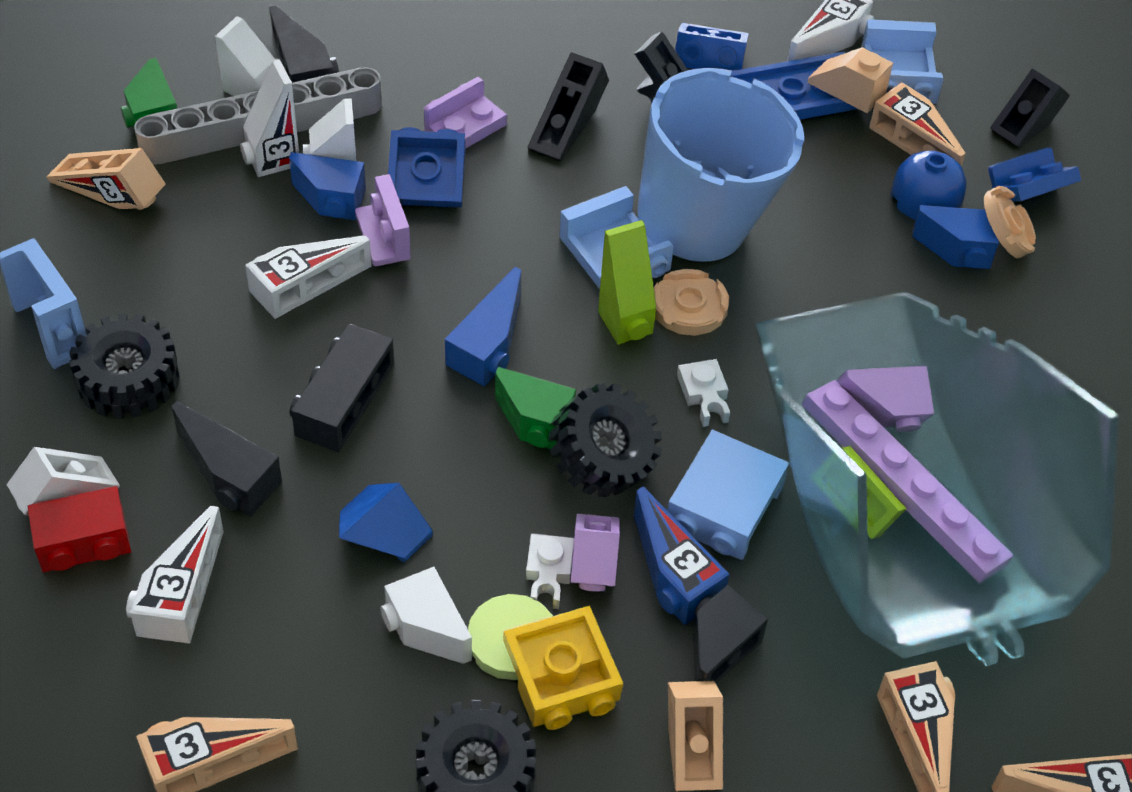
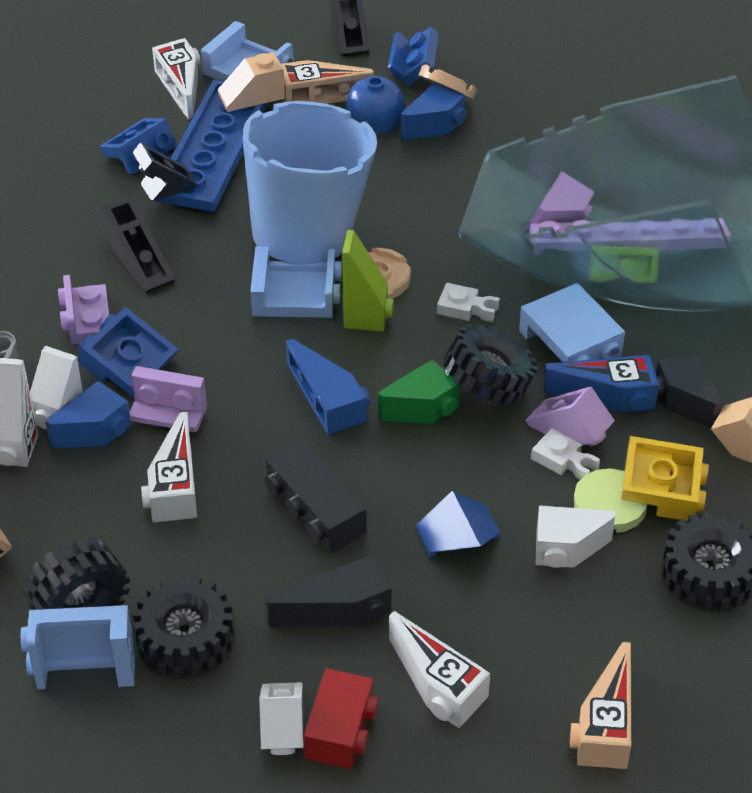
camera: 55 degrees left, 5 degrees down
none -> black bush [23,537,130,610]

